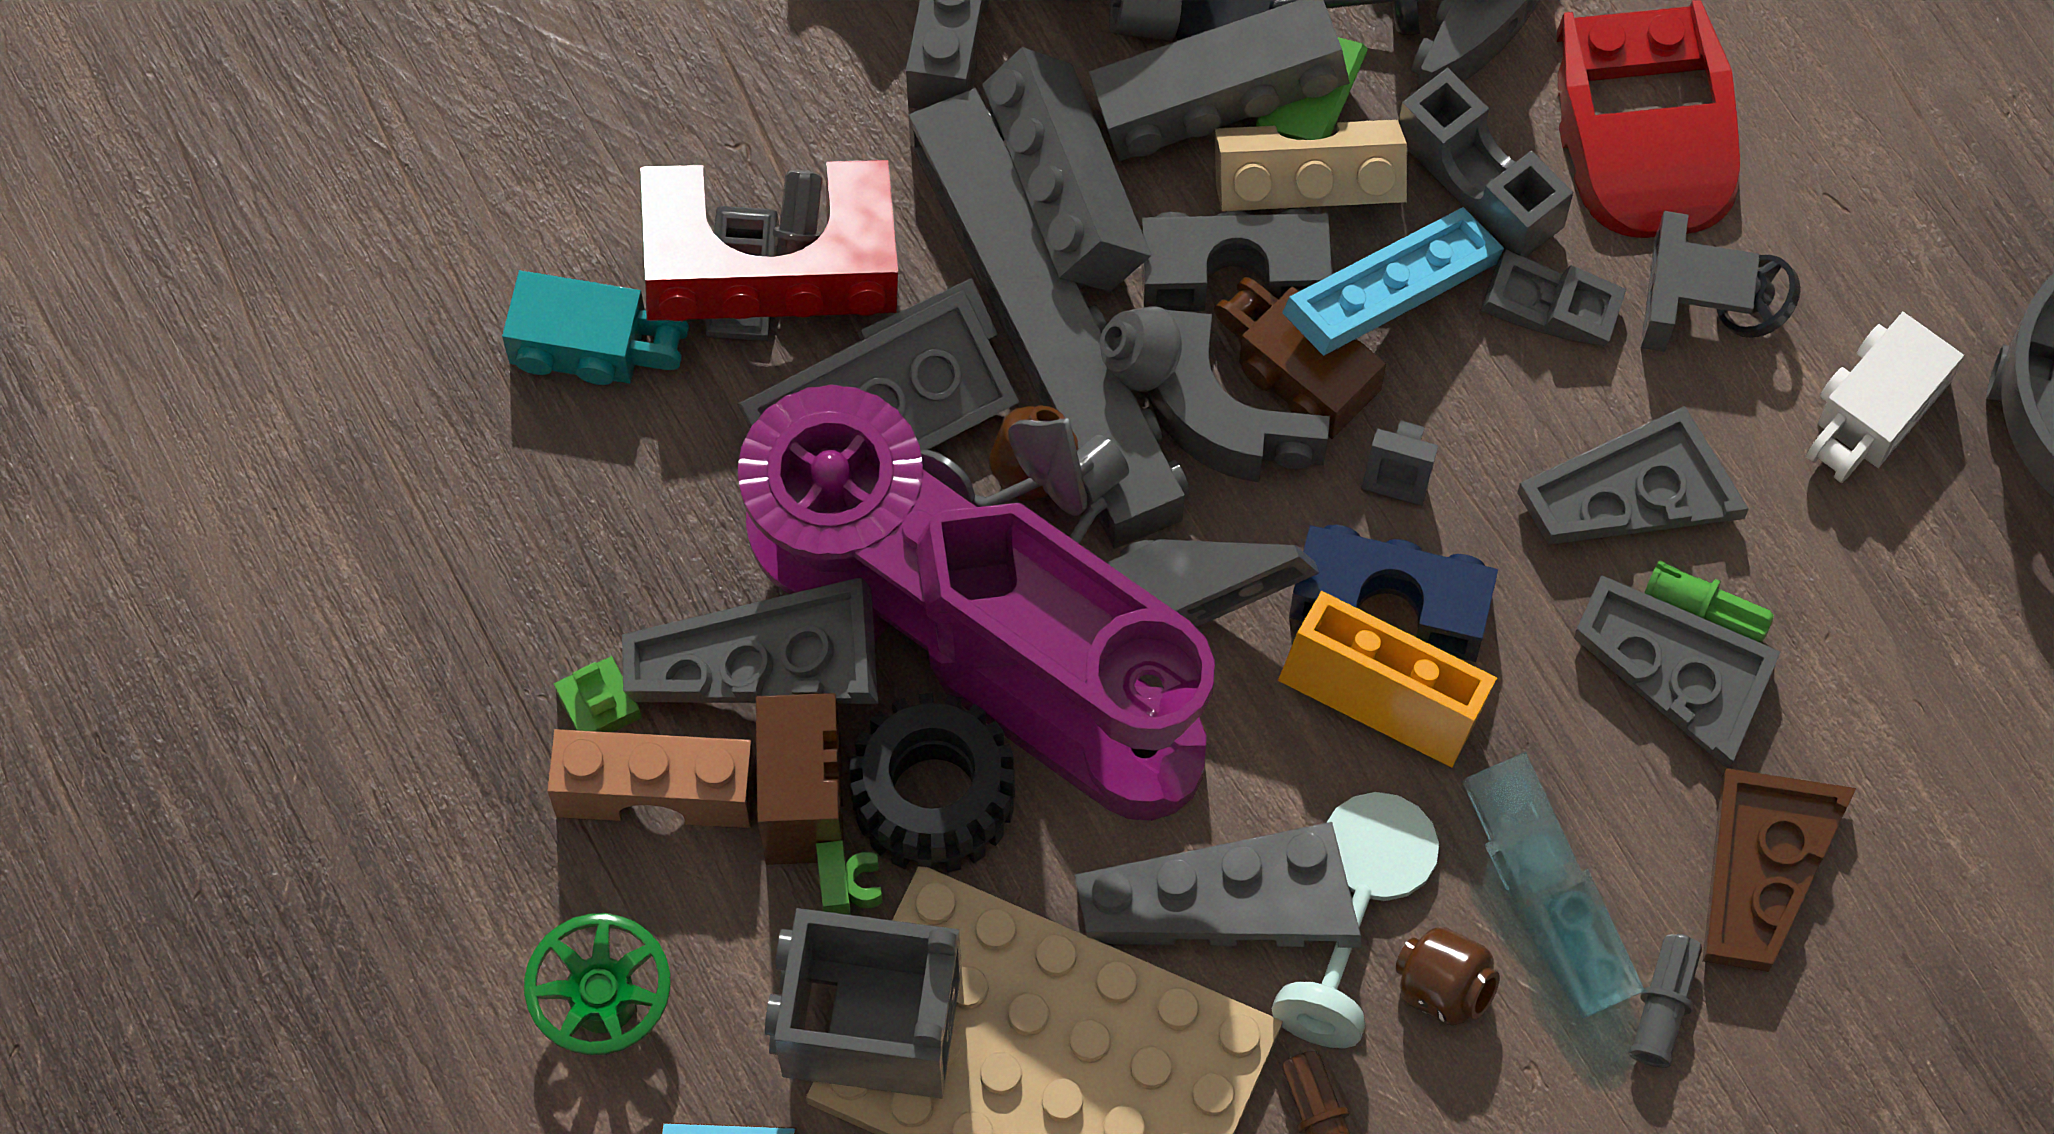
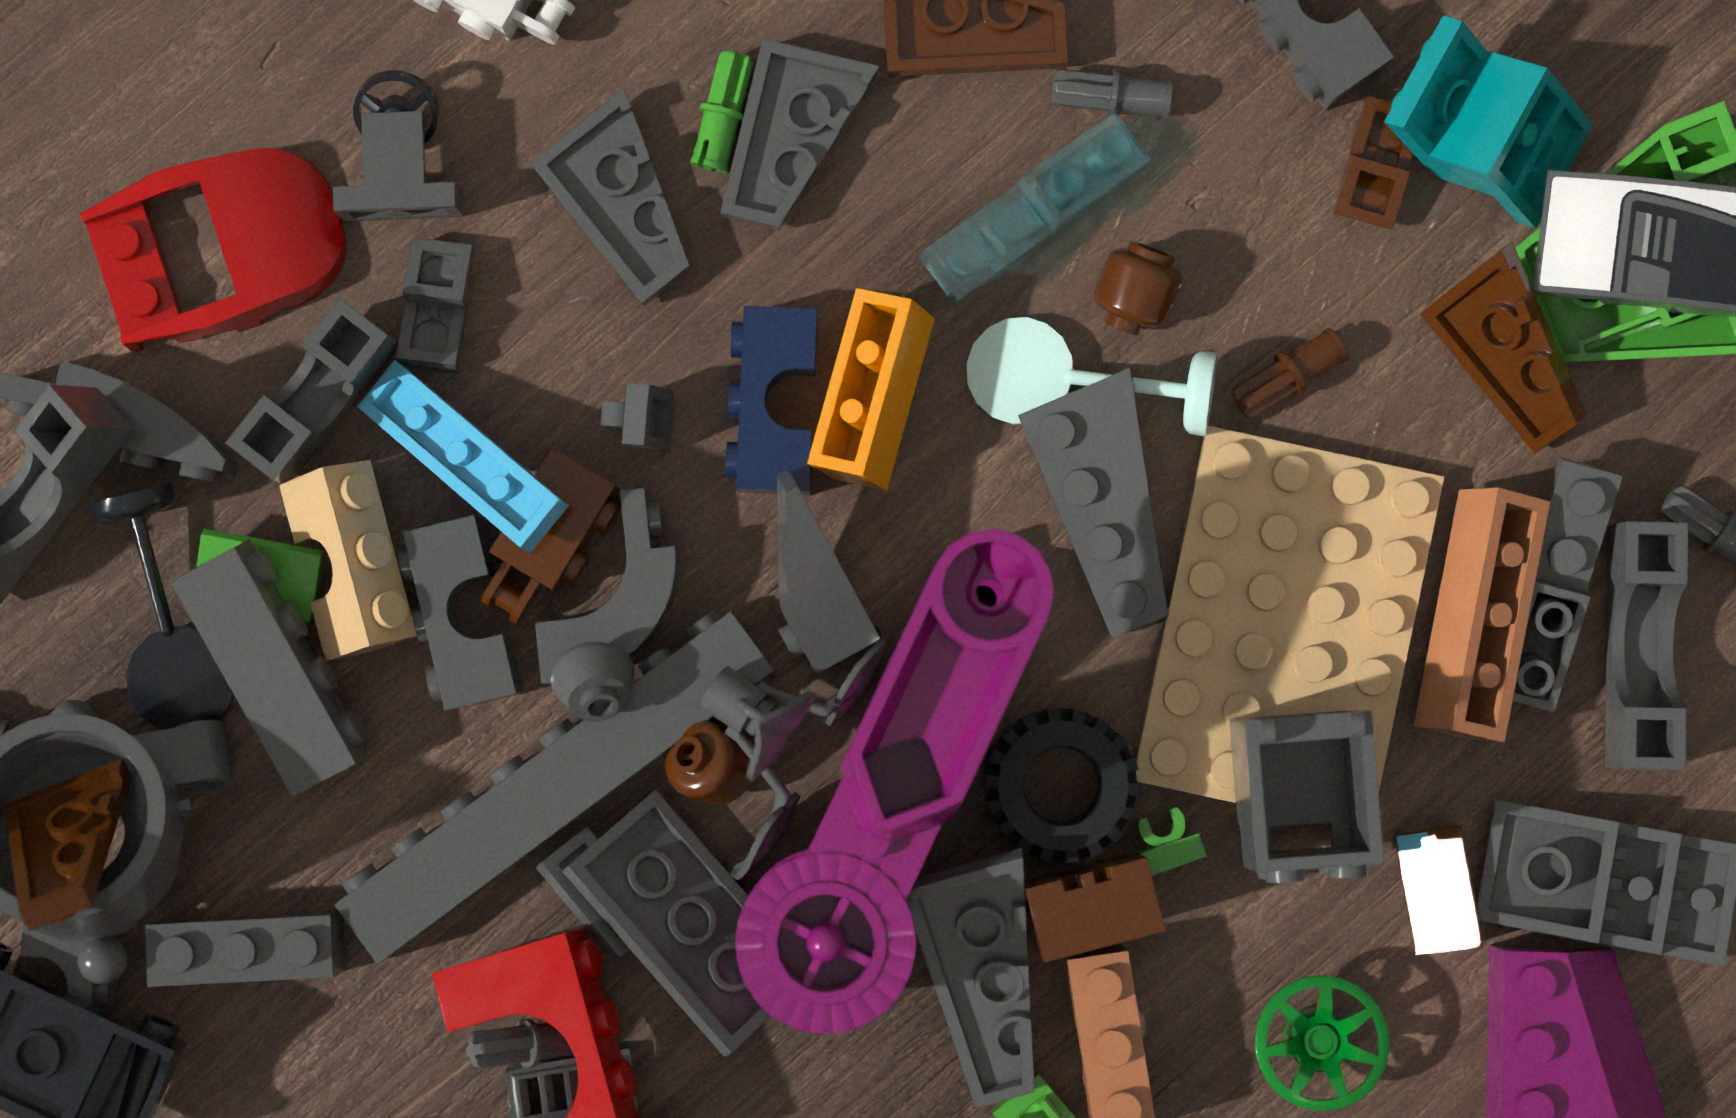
camera: 100 degrees left, 20 degrees up
dark grey brick [982,47,1151,292] -> none

